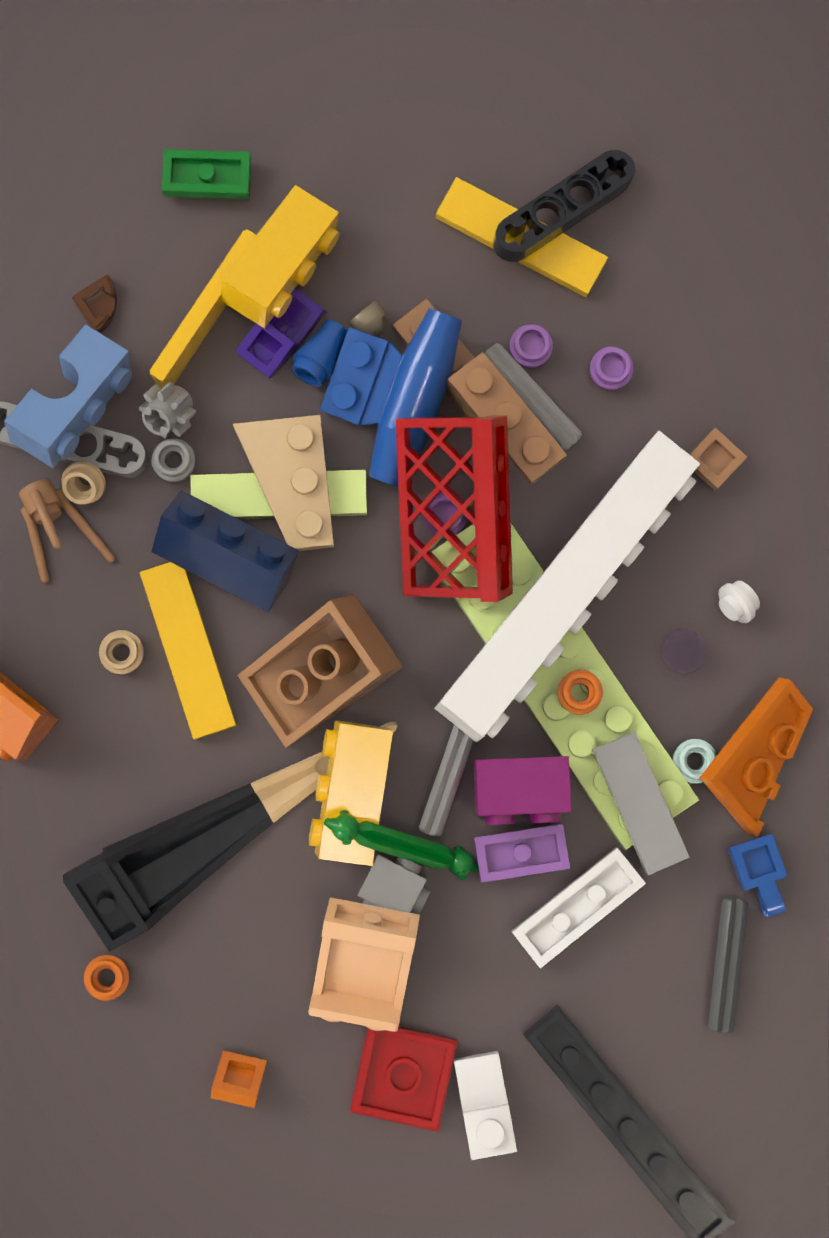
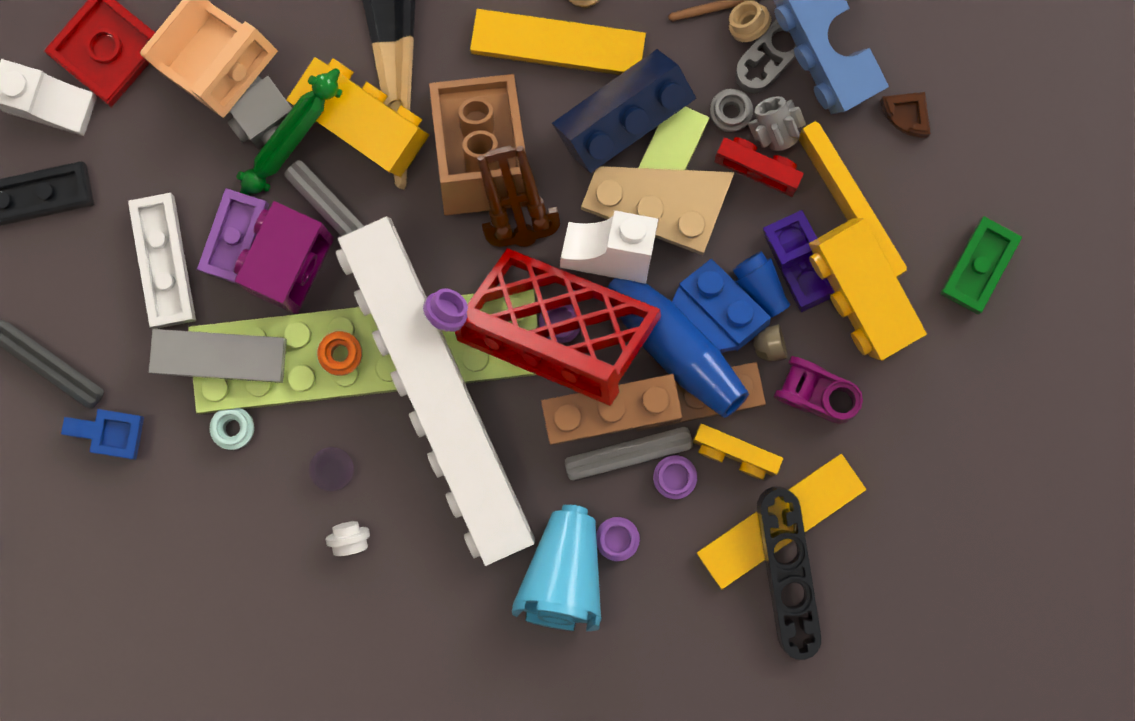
camera: 125 degrees right, 0 degrees up
medium nougat plate [689,427,747,491] -> none
orange wing [699,677,813,837] -> none
none -> medium lavender plate [423,289,468,332]
none -> reddish brown piece [477,145,560,247]
none -> medium azure cone [512,504,601,631]
none -> white arch [560,211,658,284]
none -> yellow plate [693,423,784,480]
none -> red plate [714,137,804,197]
none -> magenta piece [773,356,863,424]

